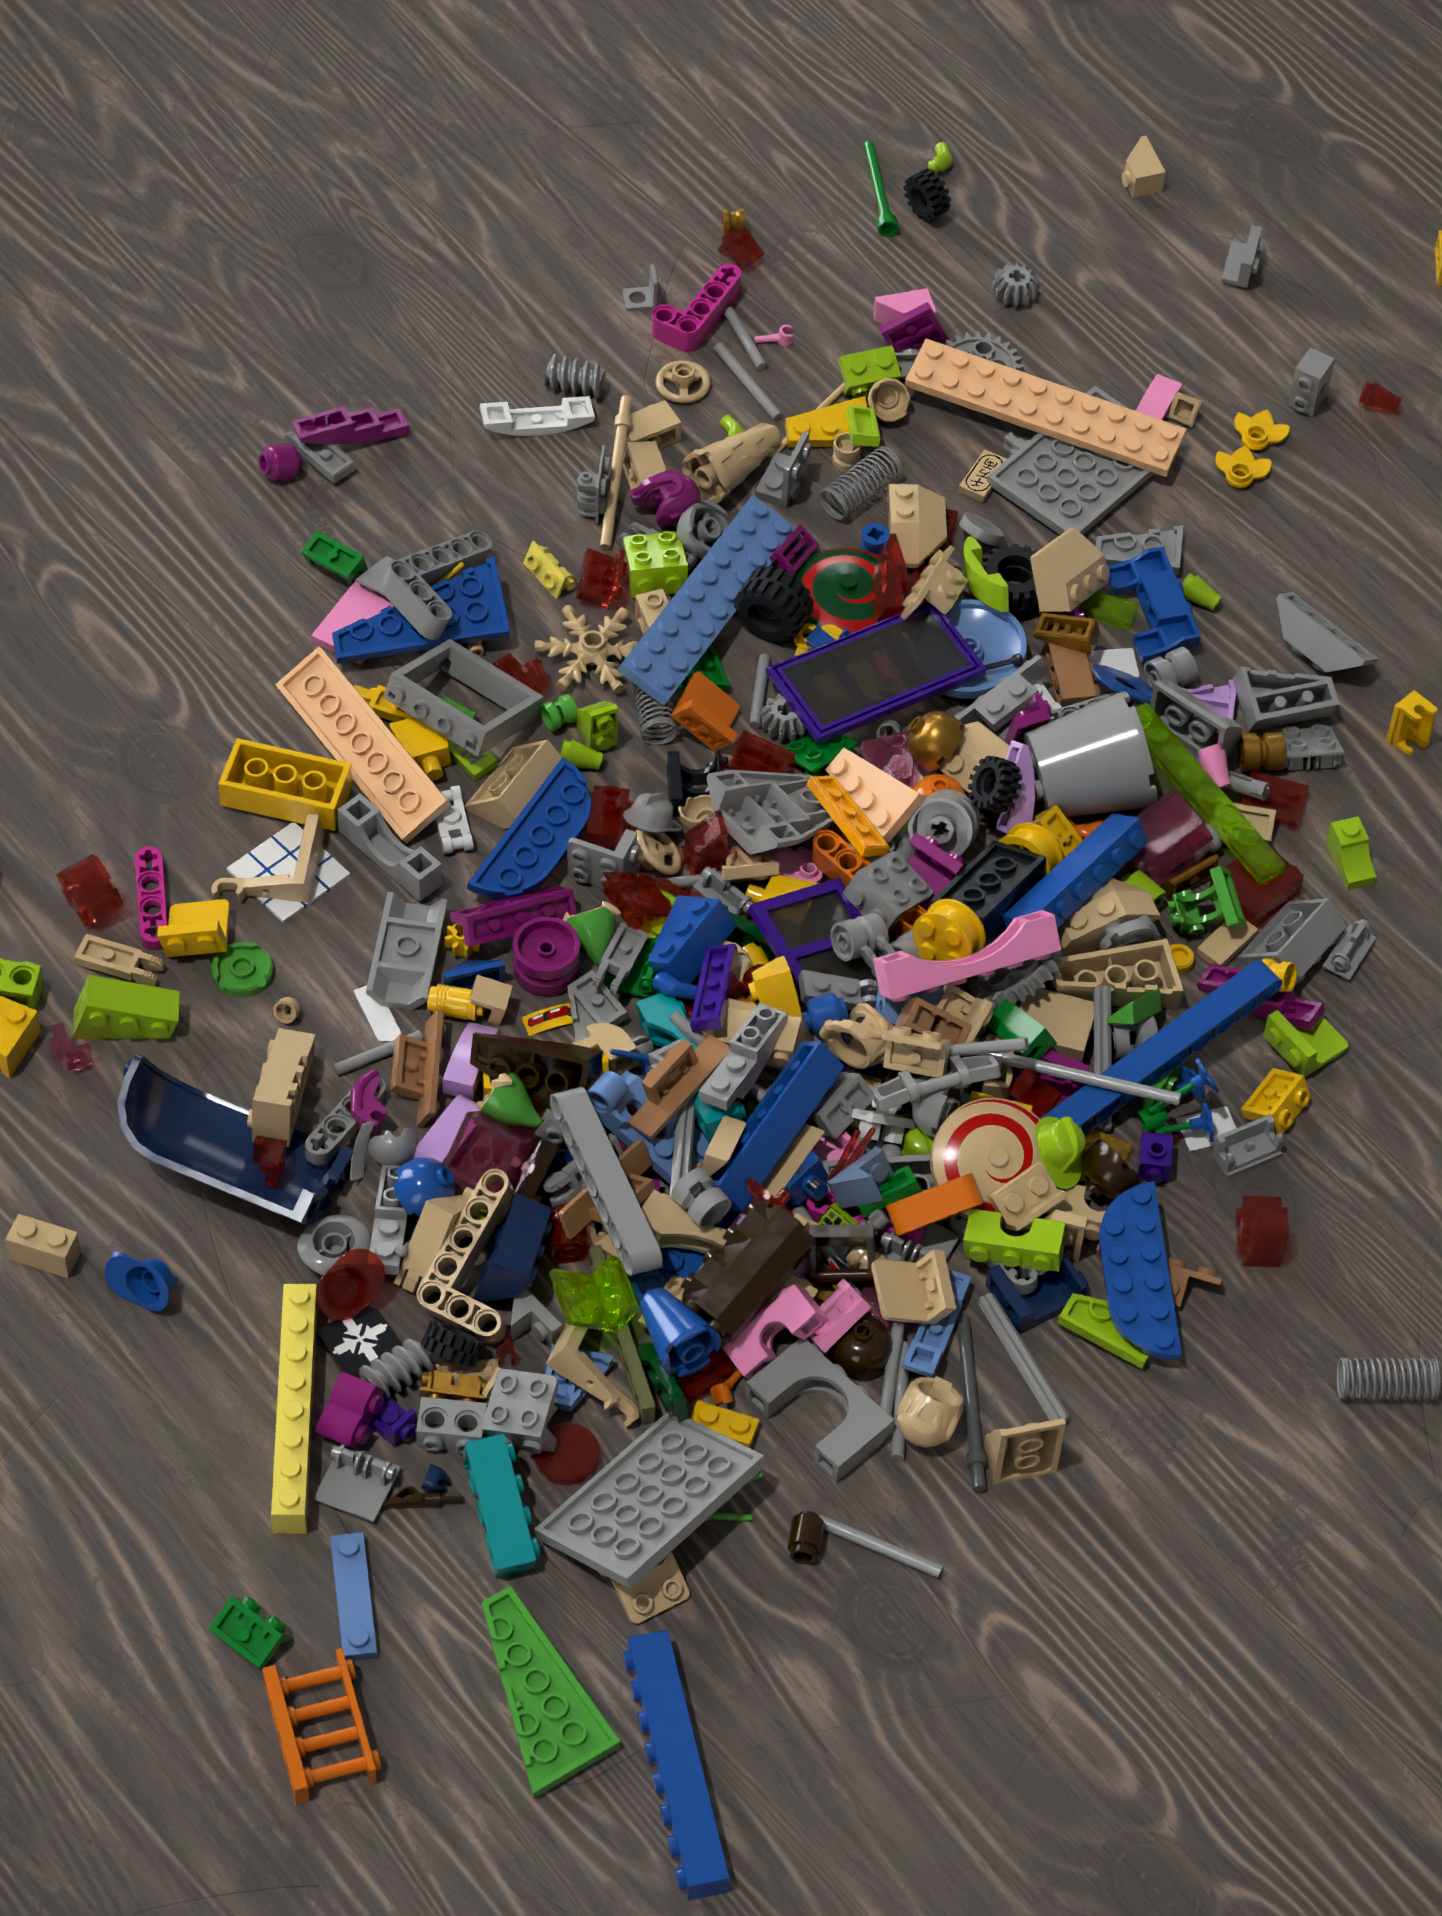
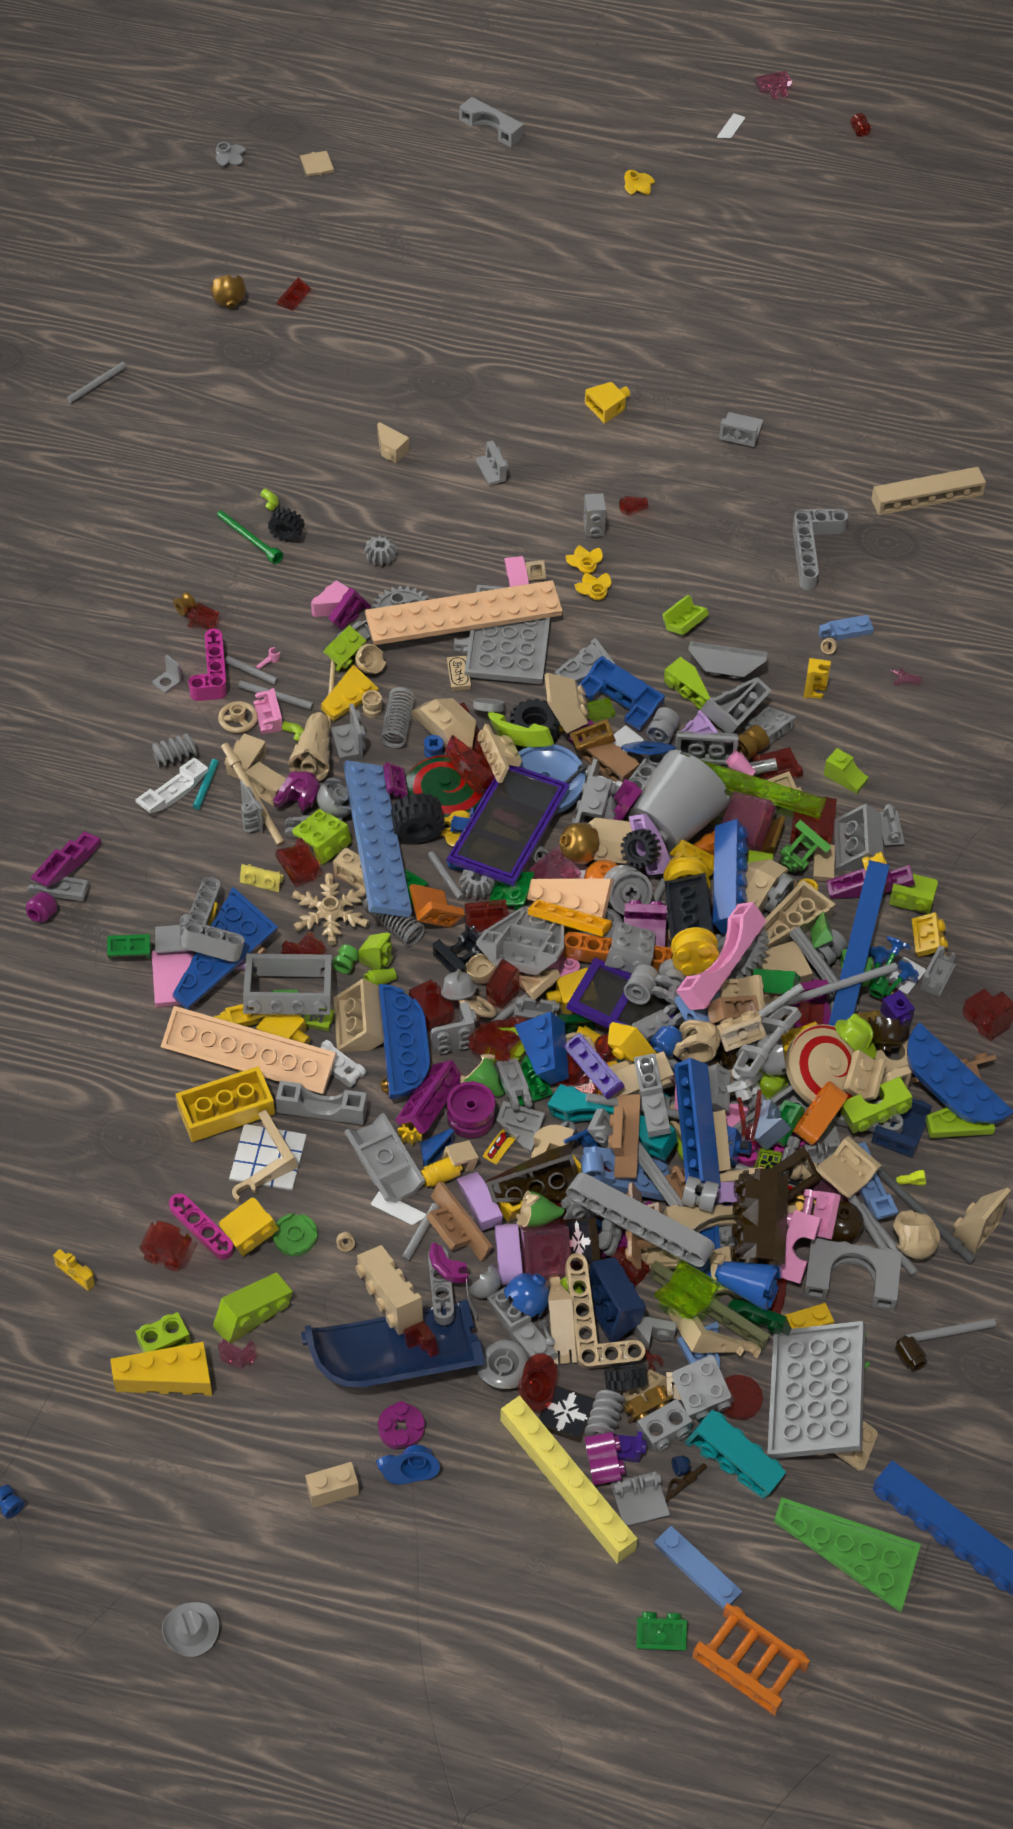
camera: 35 degrees left, 0 degrees up
tan hinge [74,934,165,986] -> none
blue arm [653,972,697,1000] -> none
tan slope [702,1116,746,1176] -> none
orange hand [710,1369,743,1405] -> none
clear red piece [745,1176,794,1216] -> none
lime tile [845,405,881,447] -> none
light grey axle [979,1293,1069,1423] -> none
lime cone [1182,573,1222,611] -> none
none -> teal bar [192,759,219,810]
none -> bright pink hinge [254,688,282,734]
none -> magenta plate [378,1401,425,1450]
none -> lime bracket [662,595,709,635]
none -> lime slope [664,657,710,709]
none -> neon yellow piece [896,1170,926,1186]

